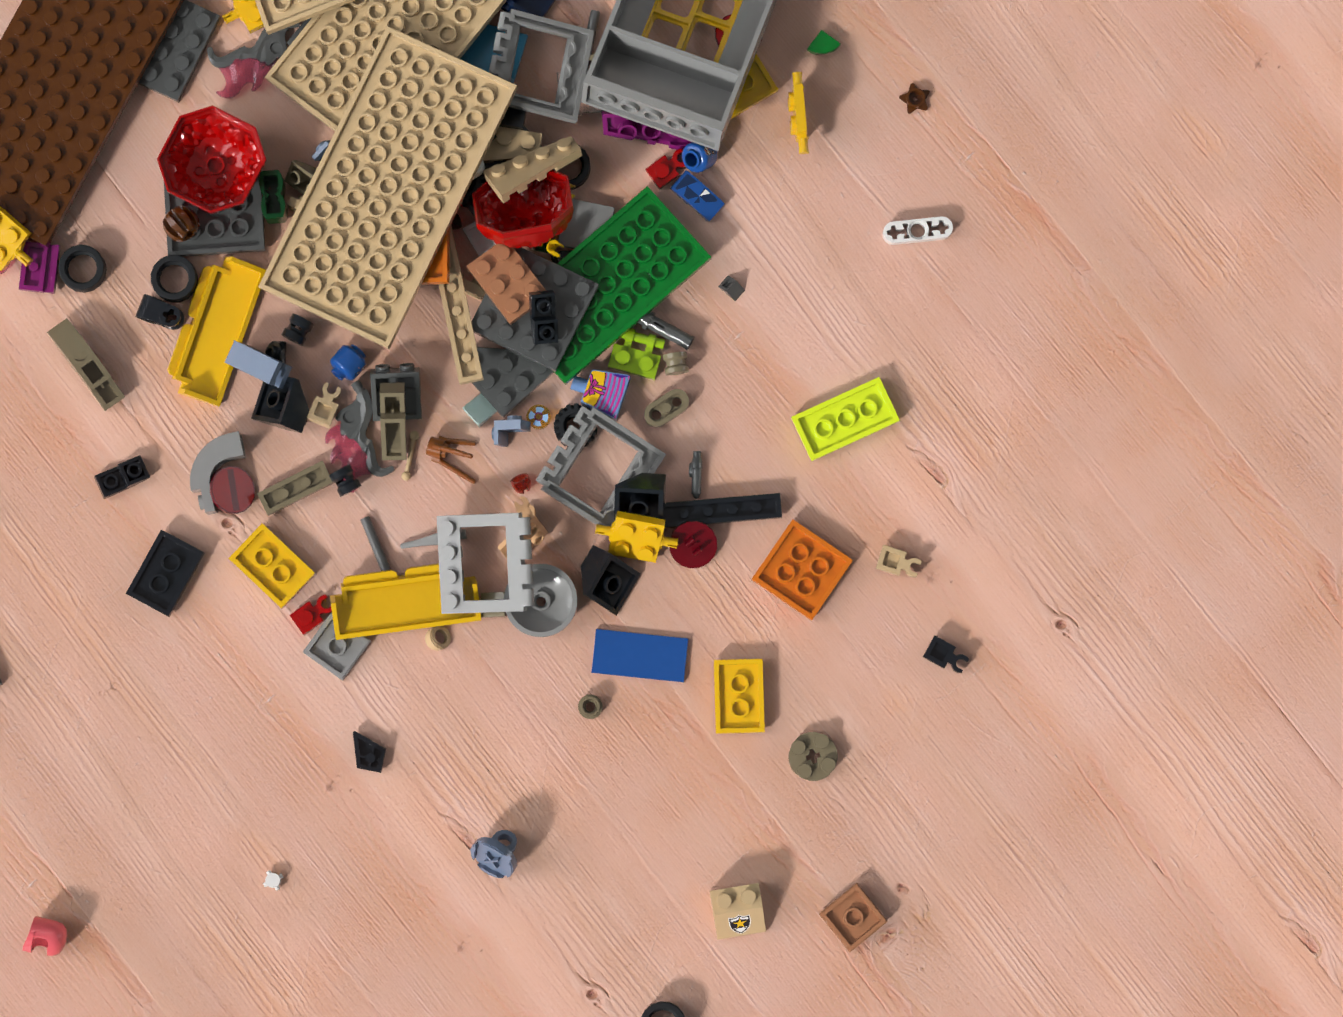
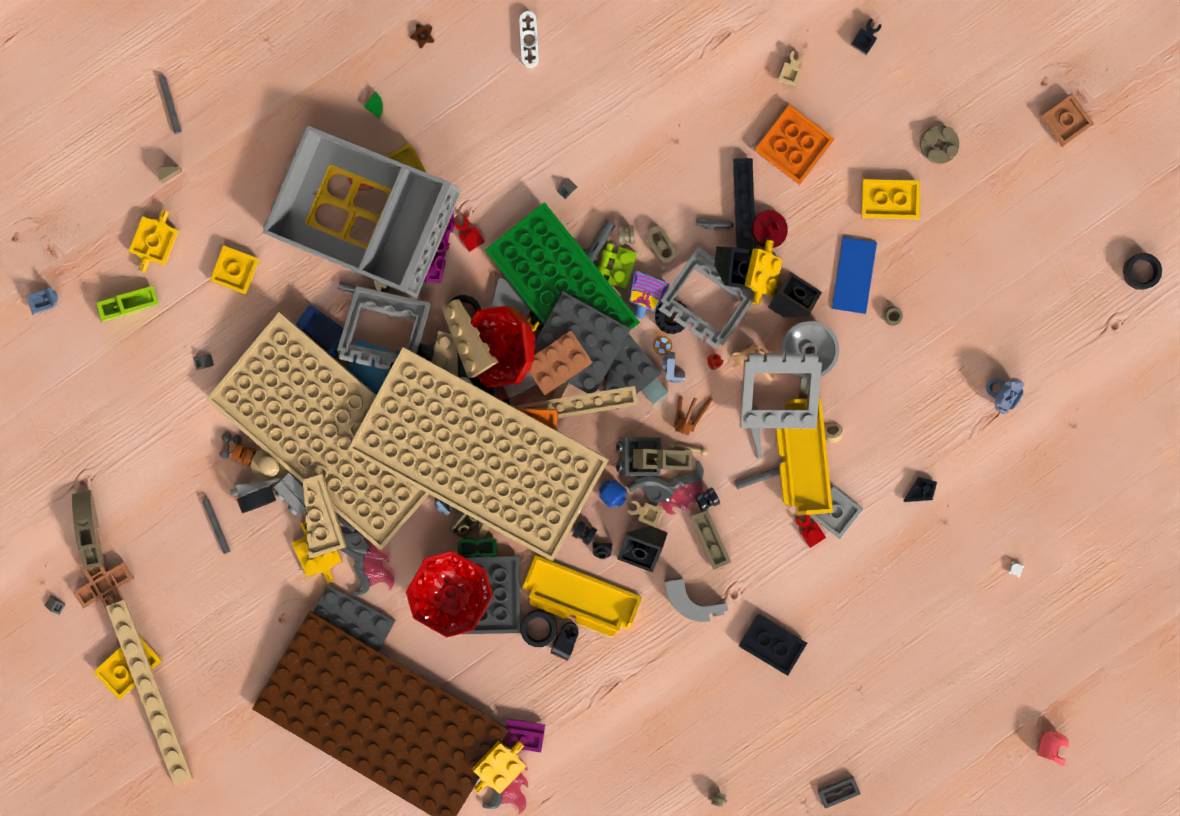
camera: 85 degrees left, 5 degrees up
dark tan slope [47,318,125,411] -> none
black tyre [58,245,107,293] -> none
black slope [94,455,150,499] -> none
reddish brown piece [163,205,200,242] -> none
red piece [210,466,255,514] -> none
piece [225,340,292,389] -> none
yellow plate [228,523,316,609] -> none
black slope [529,290,558,345] -> none
slope [670,170,725,222] -> none
blue head [682,142,718,173] -> none
tan slope [709,883,766,940] -> none
yellow plate [788,71,809,154] -> none
neon yellow plate [791,377,900,462] -> none

